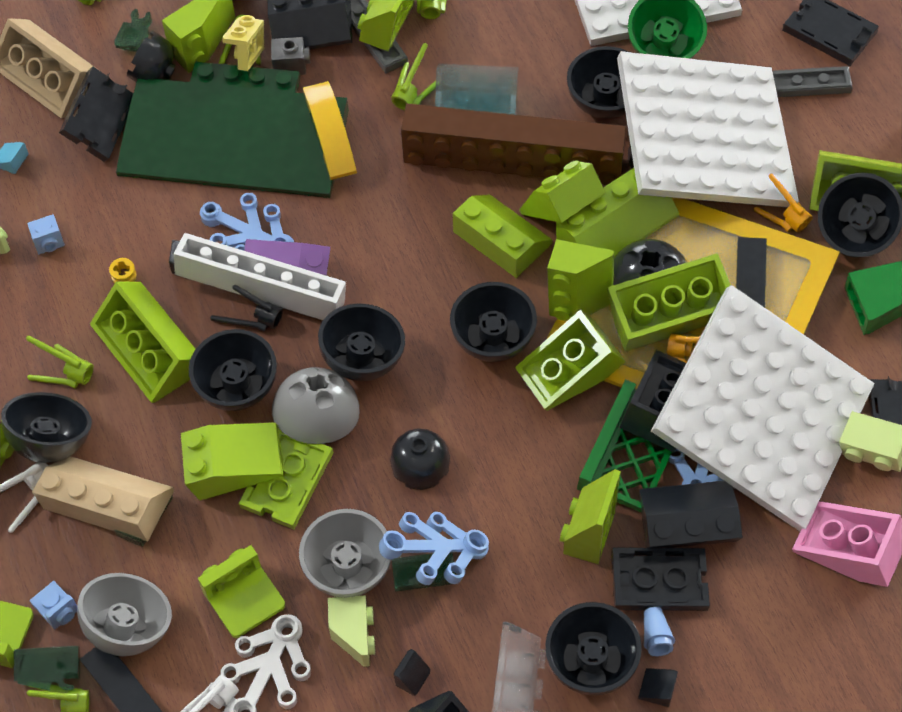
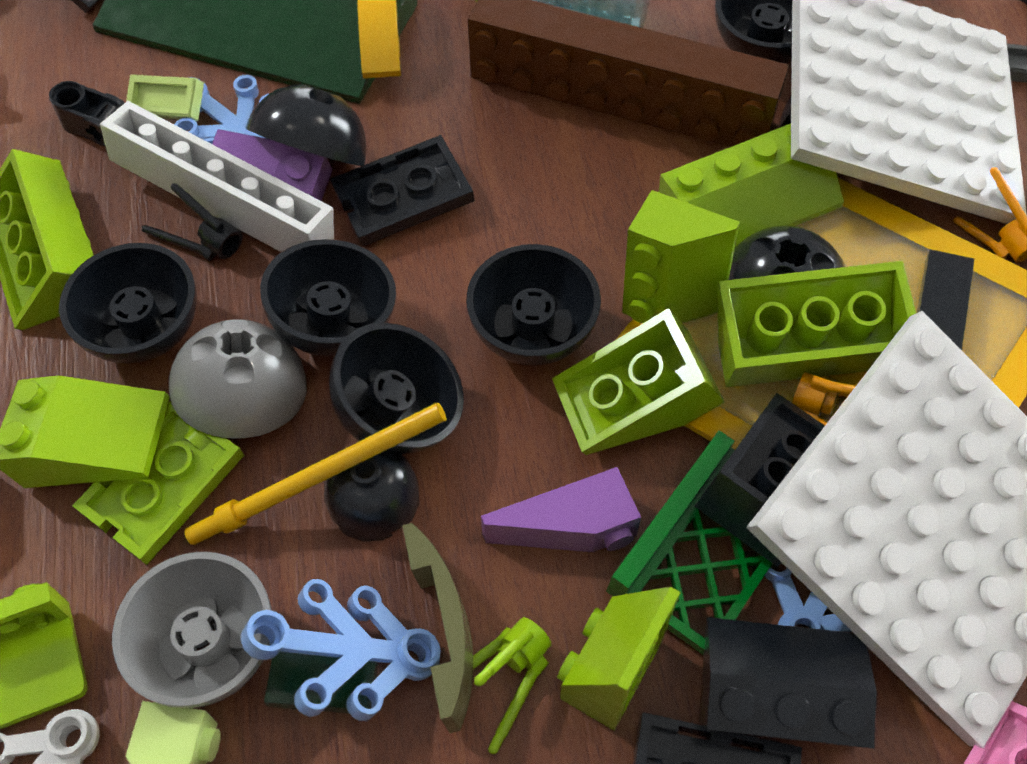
camera: 10 degrees right, 0 degrees up
yellow bush [109,258,137,283] -> none
lime slope [453,194,553,278] -> none
lime slope [519,161,606,223] -> none
none -> black piece [49,81,125,147]
none -> yellowish green tile [126,75,204,121]
none -> yellow bar [184,402,447,545]
none -> black piece [245,84,367,166]
none -> black piece [329,323,464,454]
none -> black piece [330,135,475,247]
none -> olive slope [402,523,473,733]
none -> lime plant [473,617,551,755]
none -> medium lavender slope [481,467,641,552]

